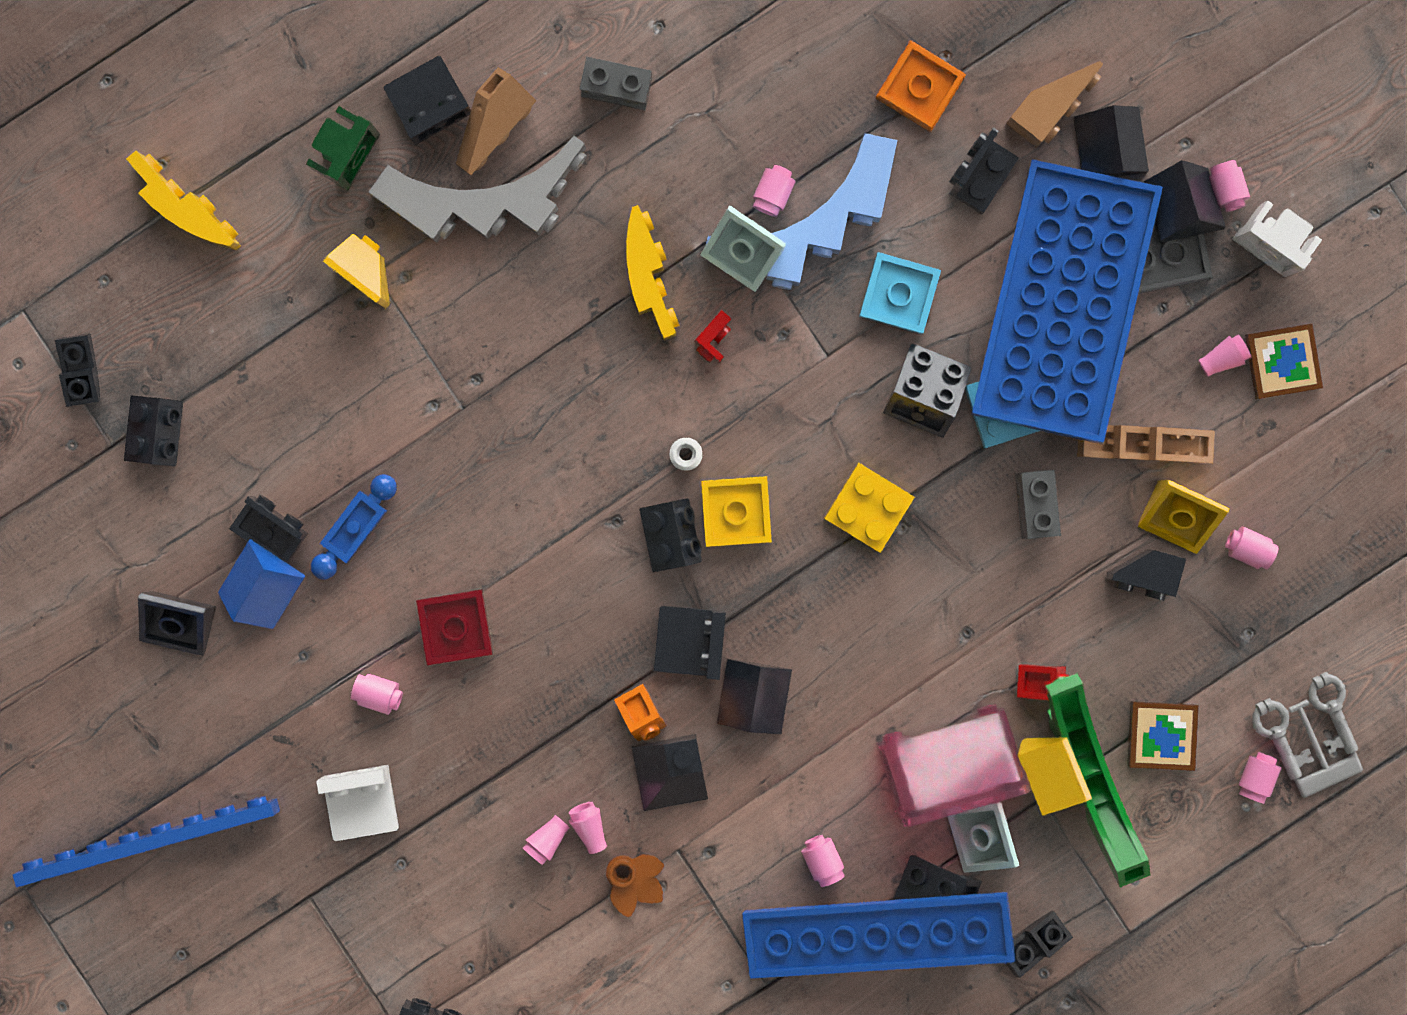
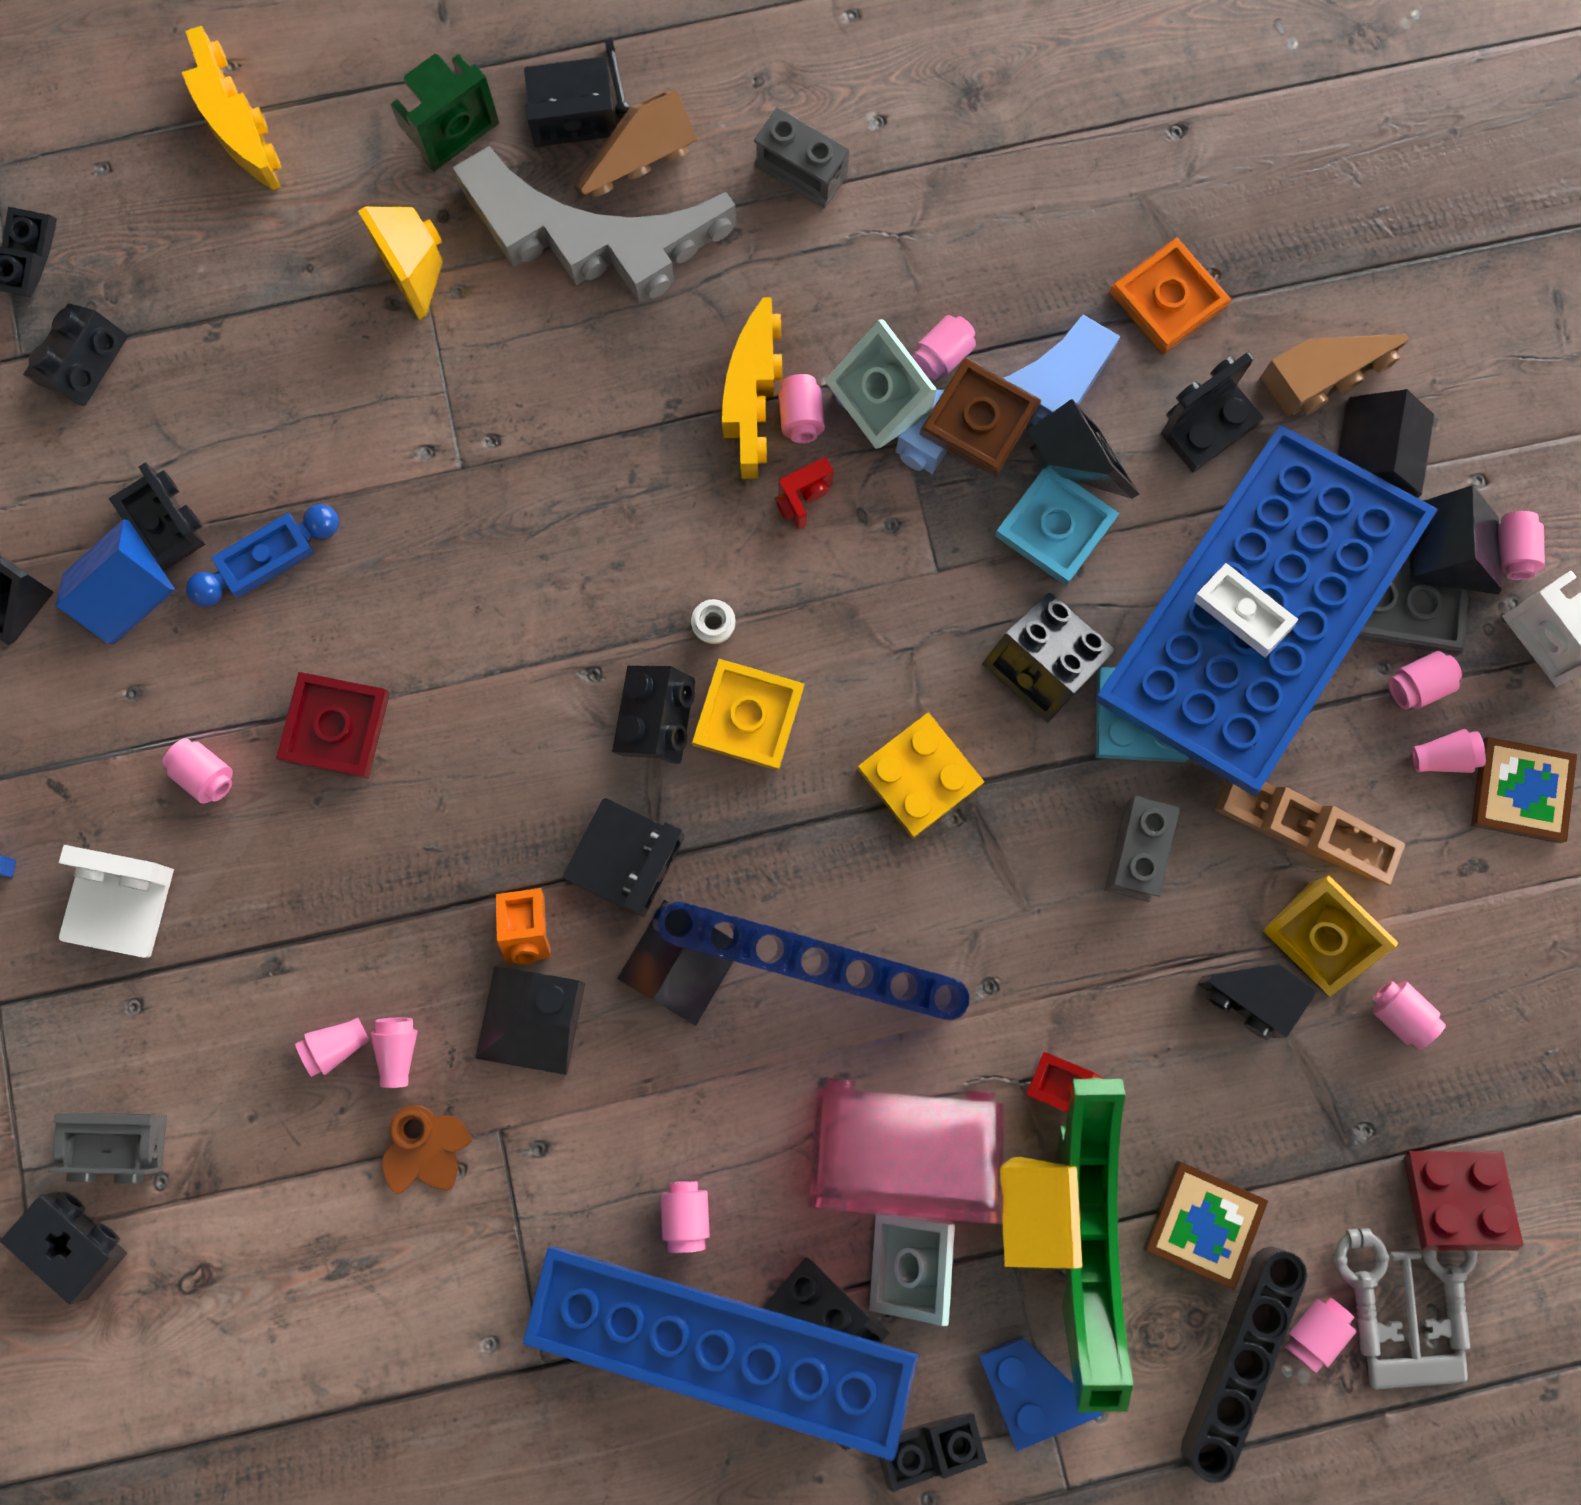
camera: 15 degrees right, 10 degrees down
none -> dark grey hinge [49,1112,167,1183]
none -> black hinge [604,37,631,118]
none -> clear blue beam [653,901,970,1020]
none -> bright pink brick [778,374,825,443]
none -> reddish brown tile [920,357,1042,478]
none -> blue wing [978,1336,1102,1451]
none -> black slope [1027,399,1139,499]
none -> black beam [1181,1246,1307,1483]
none -> white plate [1194,563,1299,658]
none -> bright pink brick [1388,651,1462,710]
none -> dark red plate [1404,1151,1524,1251]

